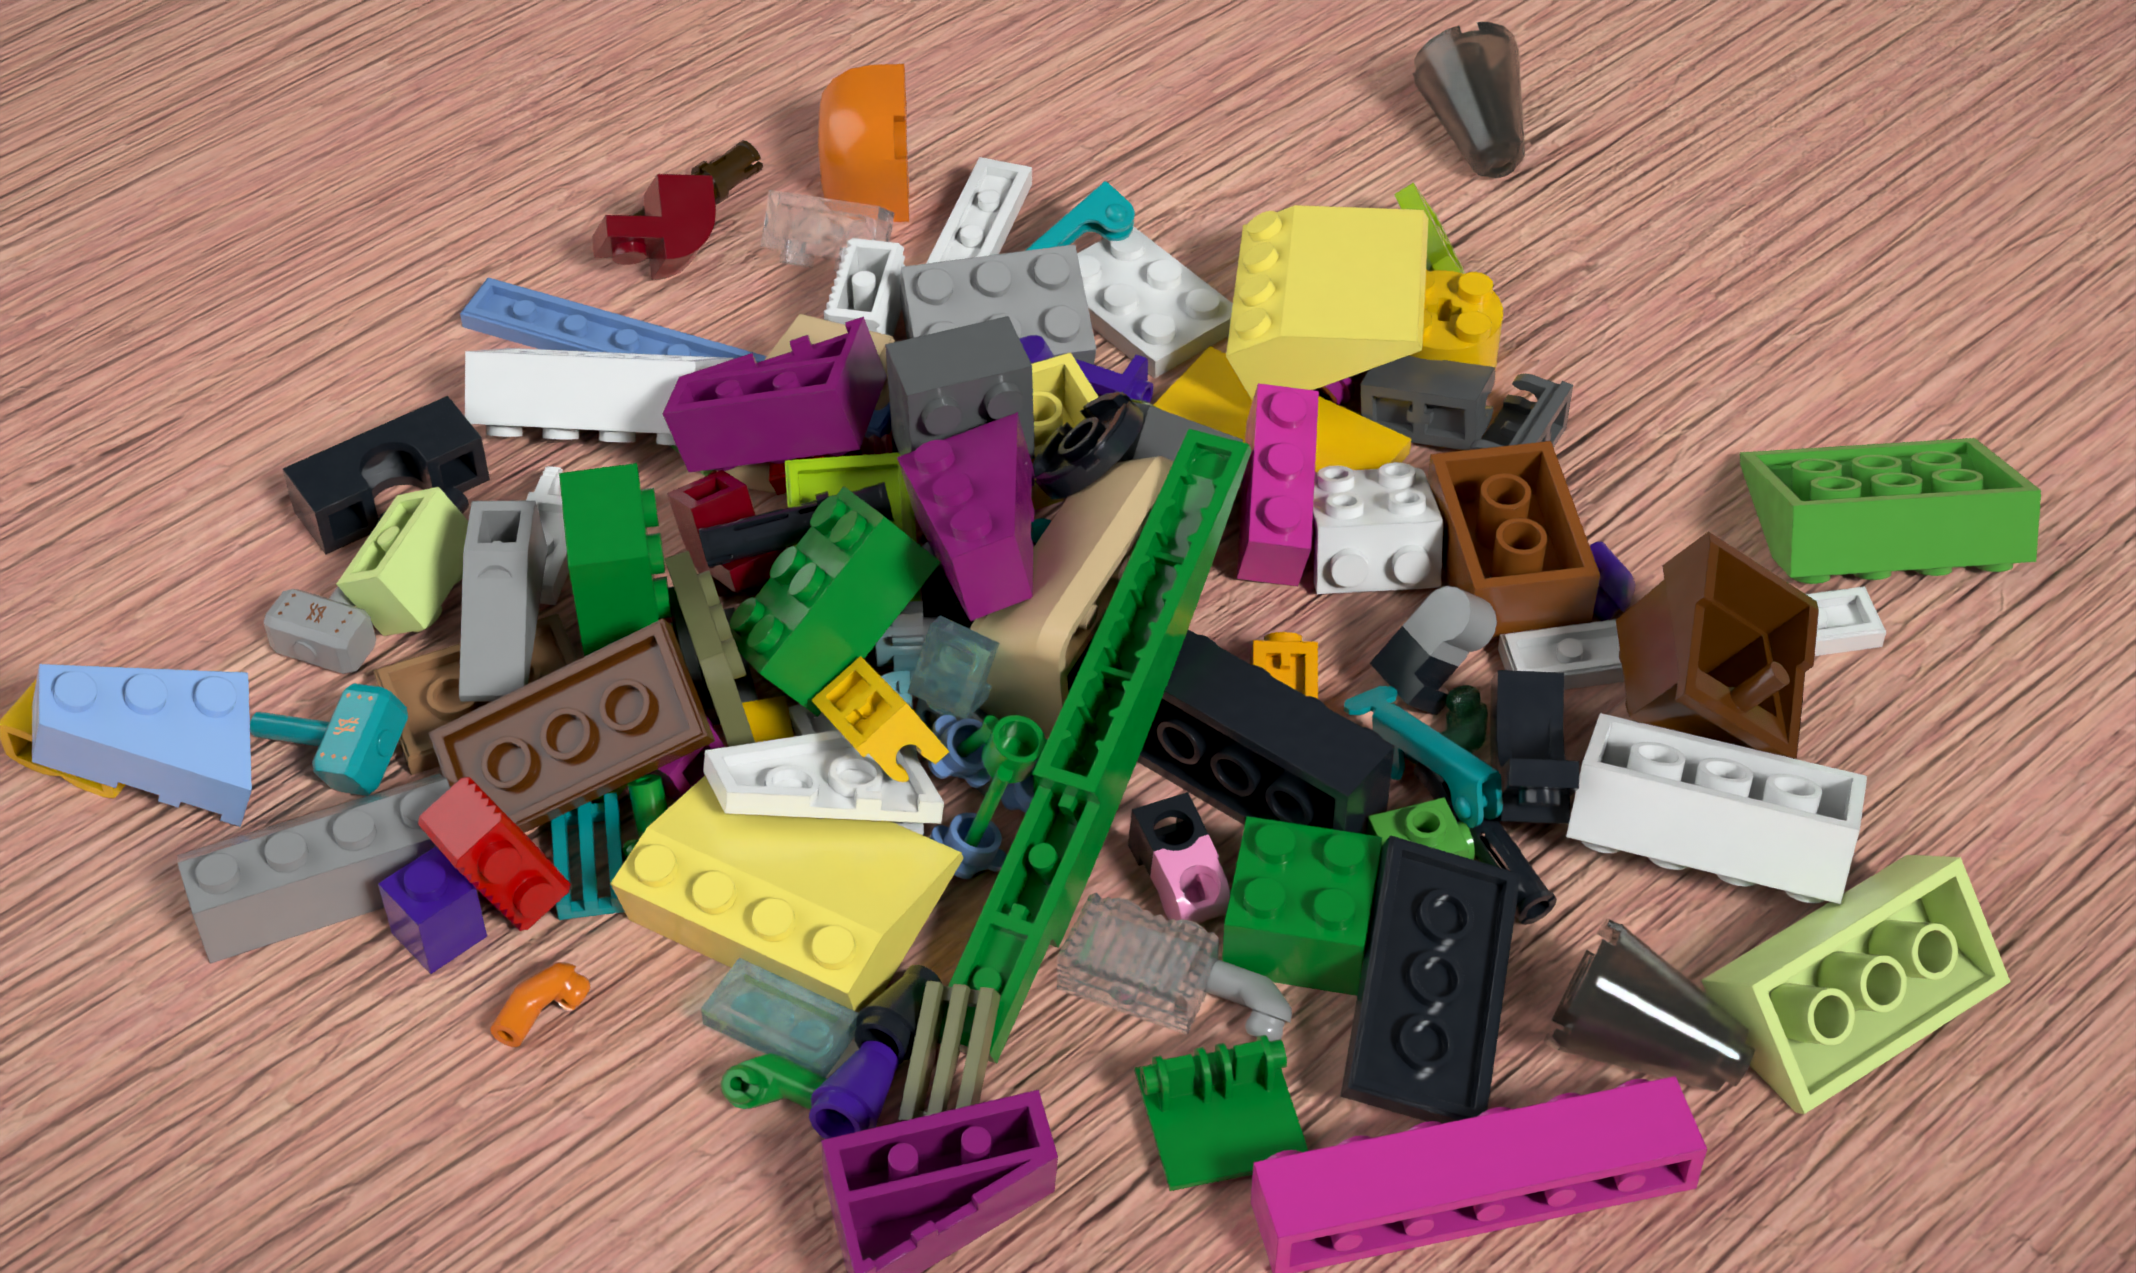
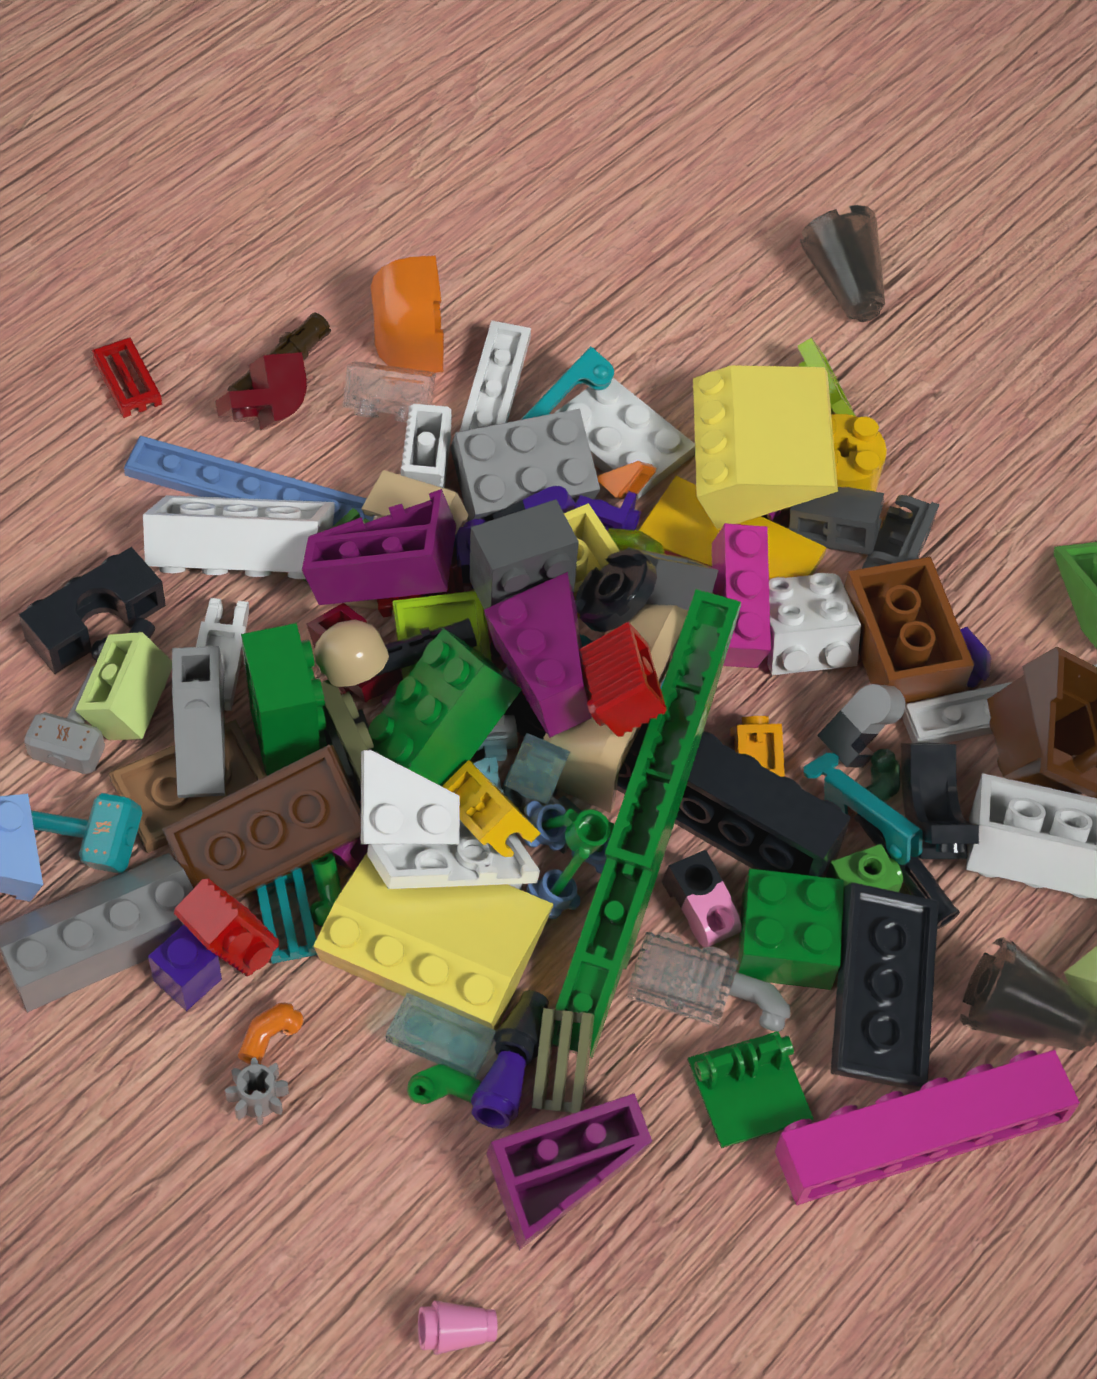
camera: 10 degrees left, 10 degrees up
none -> red tile [92,337,163,418]
none -> light grey gear [225,1058,289,1125]
none -> tan hair [314,620,389,687]
none -> white wing [361,750,460,845]
none -> red brick [579,622,666,737]
none -> orange slope [597,461,657,499]

